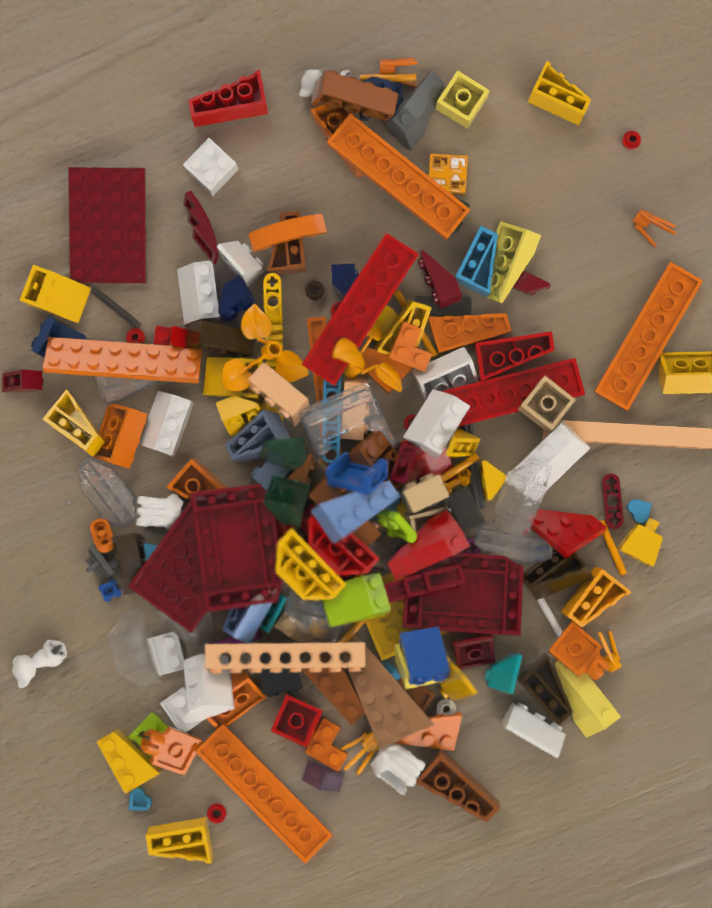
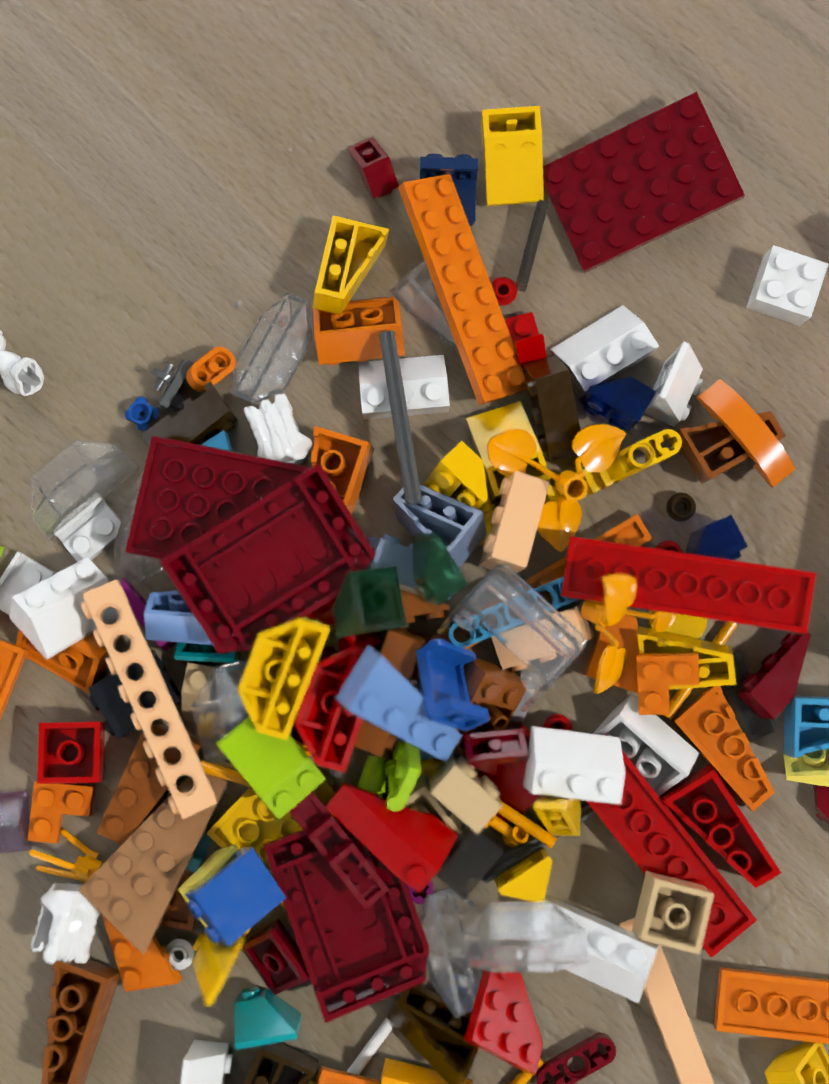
camera: 65 degrees right, 0 degrees up
dark red slope [183,191,219,265] -> none
none -> lime cone [357,756,386,798]
none -> dark grey axle [379,331,422,505]

